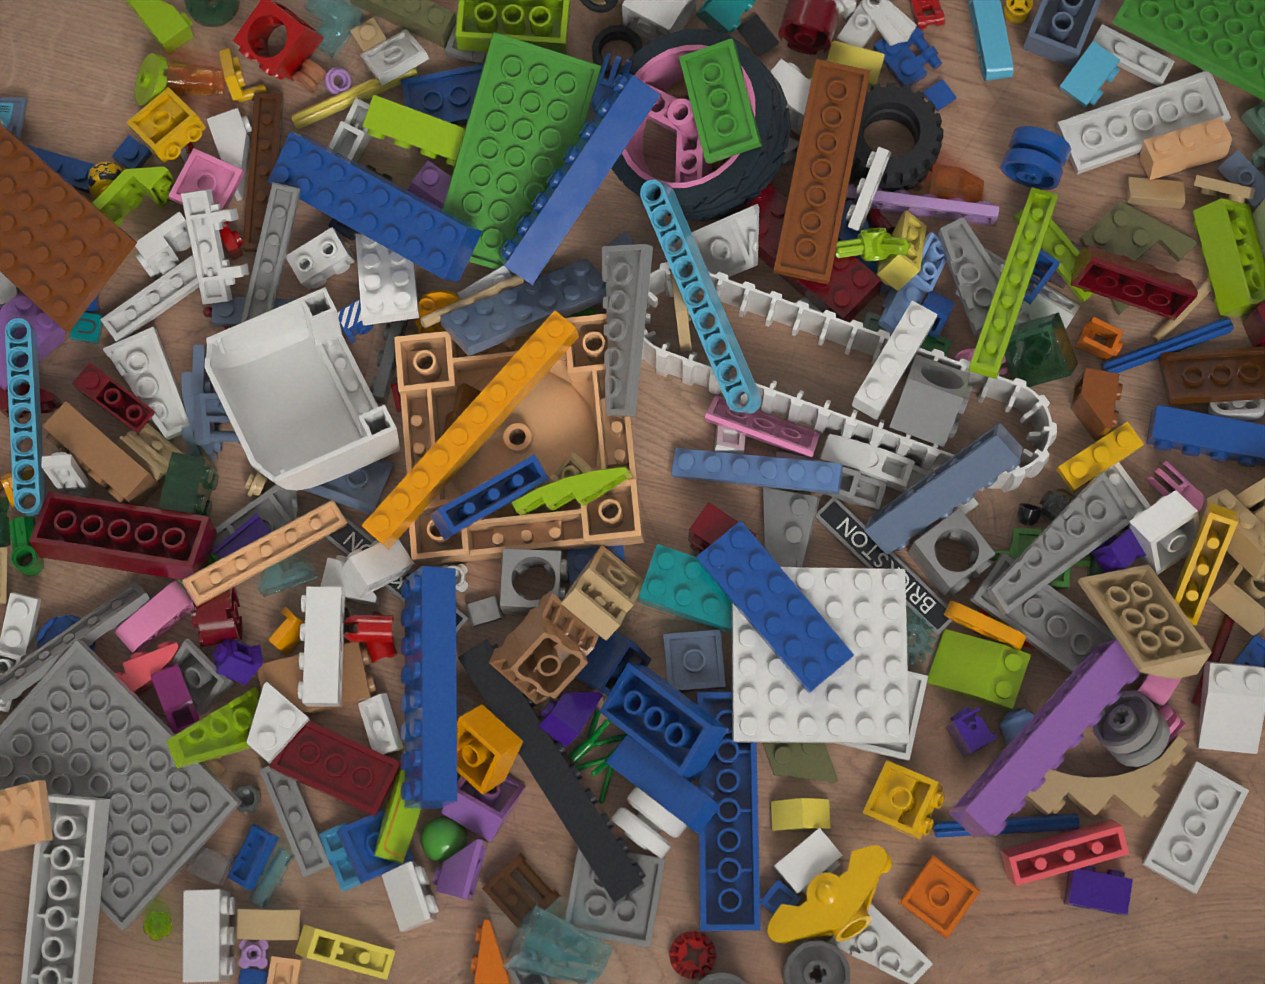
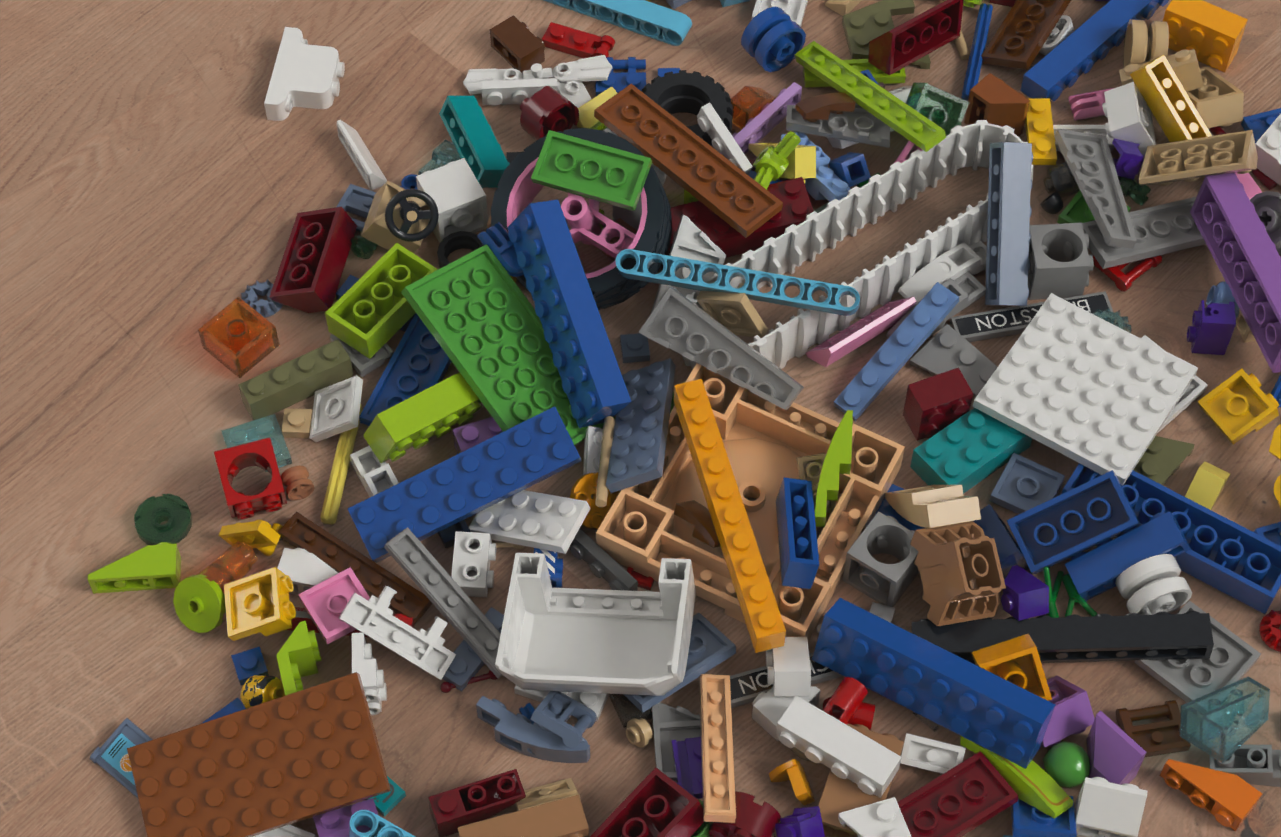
camera: 60 degrees left, 20 degrees down
white plate [100,256,199,342] -> none
white wing [103,327,190,440] -> none
clear green brick [159,452,219,516] -> none
sand blue tile [181,425,203,461] -> none
clear light blue slope [258,561,318,597] -> none
lavender plate [324,67,351,95] -> none
blue plate [695,521,854,694] -> none
white plate [714,426,745,454] -> none
white brick [773,828,843,894] -> none
white brick [852,300,938,420] -> none
light grey brick [889,354,972,447] -> none
lime slope [927,629,1031,713] -> none
light orange beam [944,601,1027,650] -> none
orange window [1074,316,1124,360] -> none
none -> reddish brown slope [795,93,856,122]

